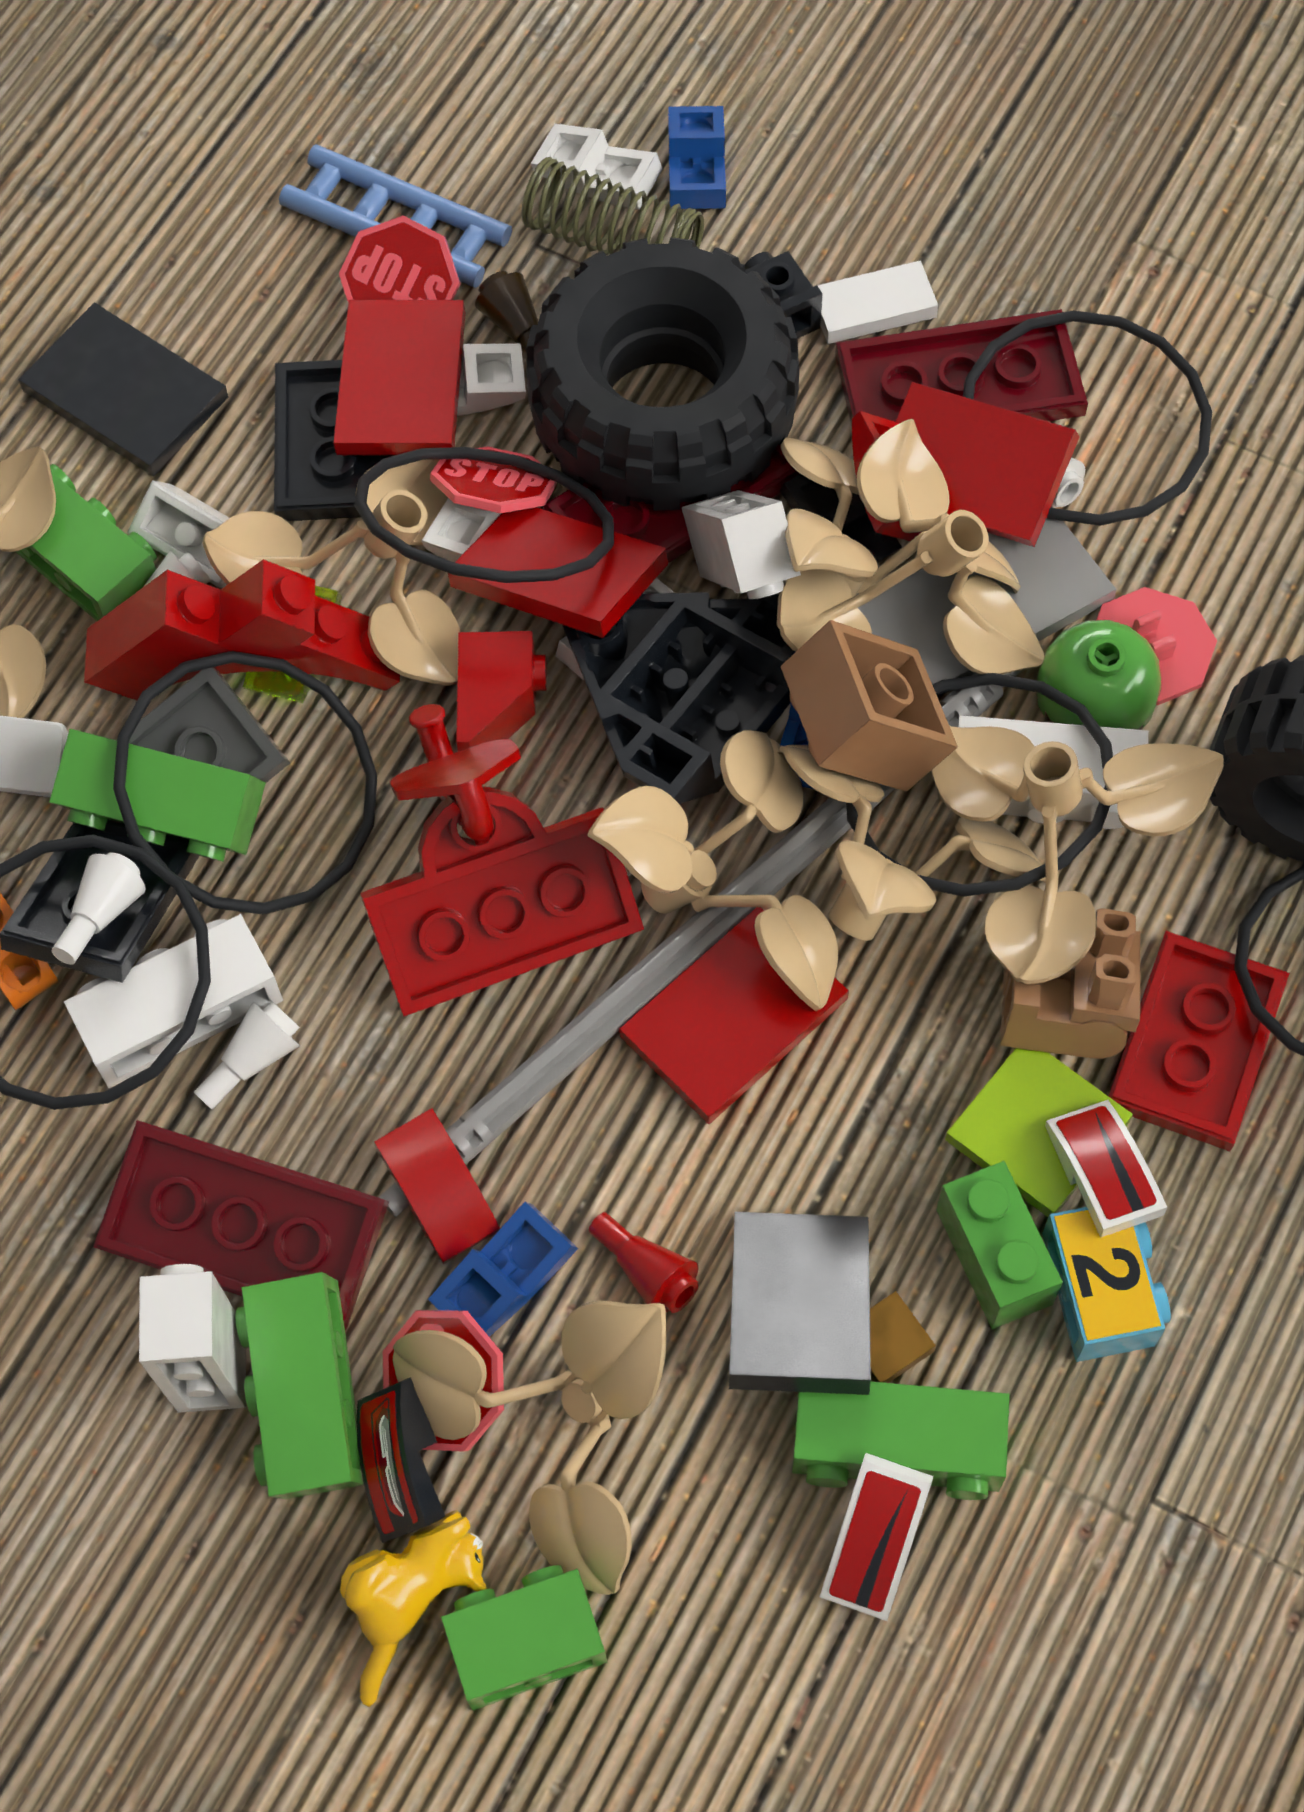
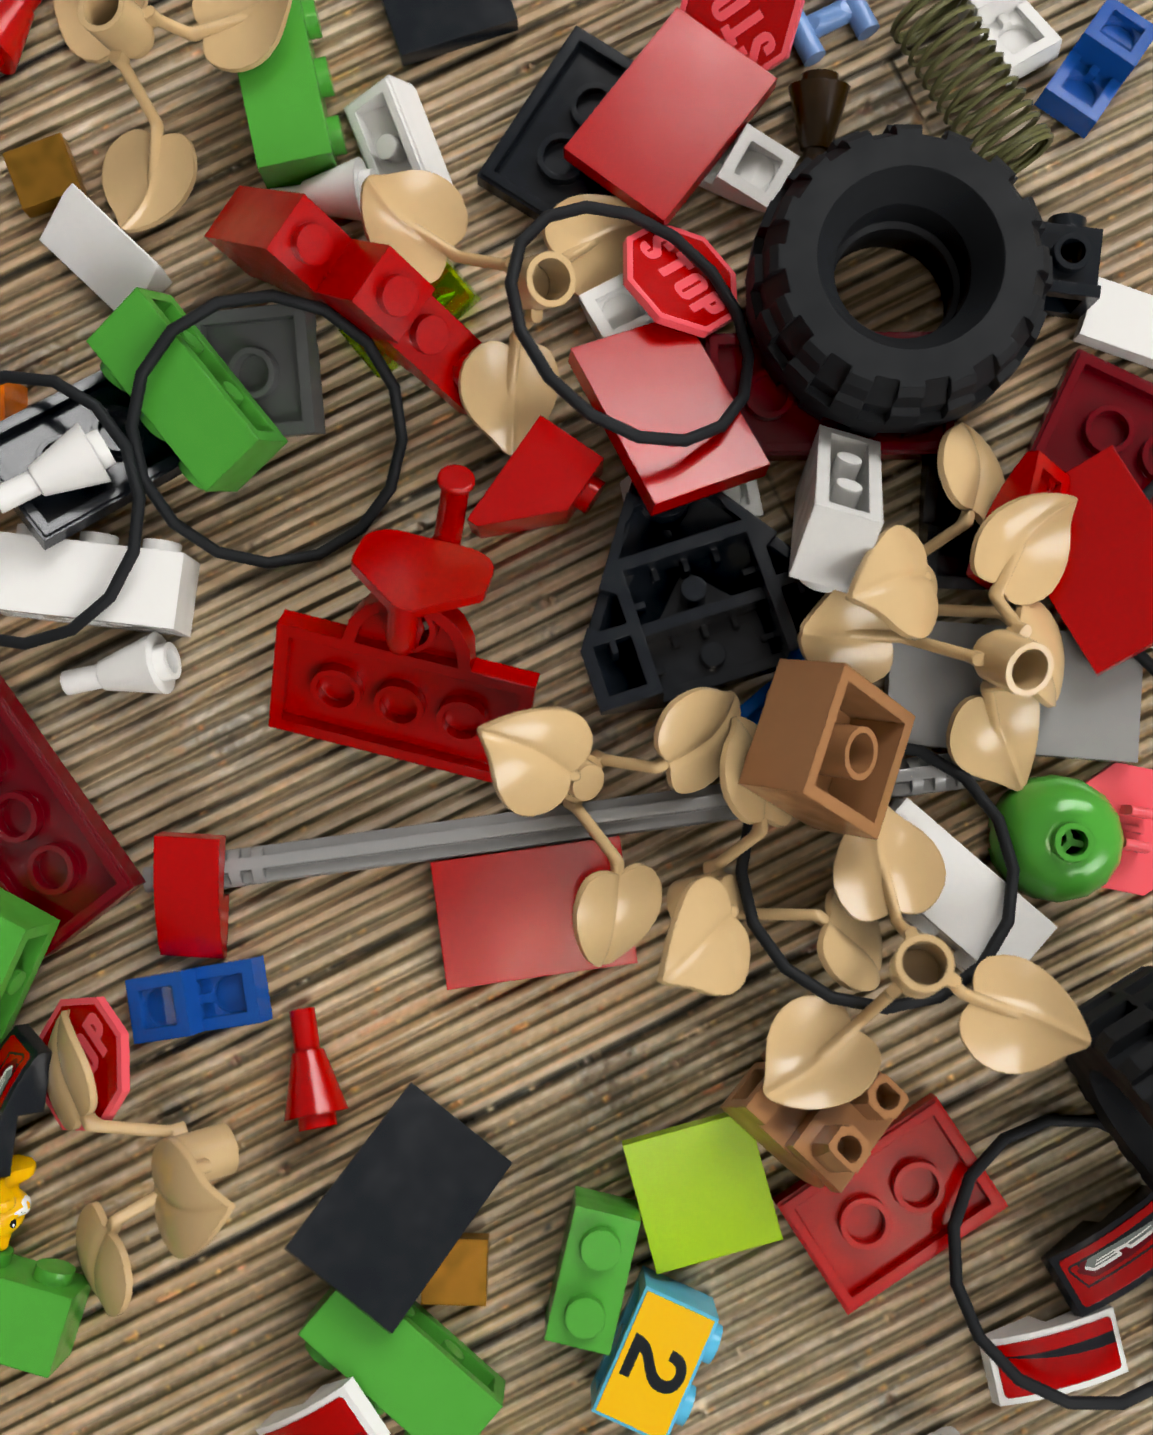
camera: 30 degrees right, 20 degrees up
slope [1045,1100,1167,1238] -> none

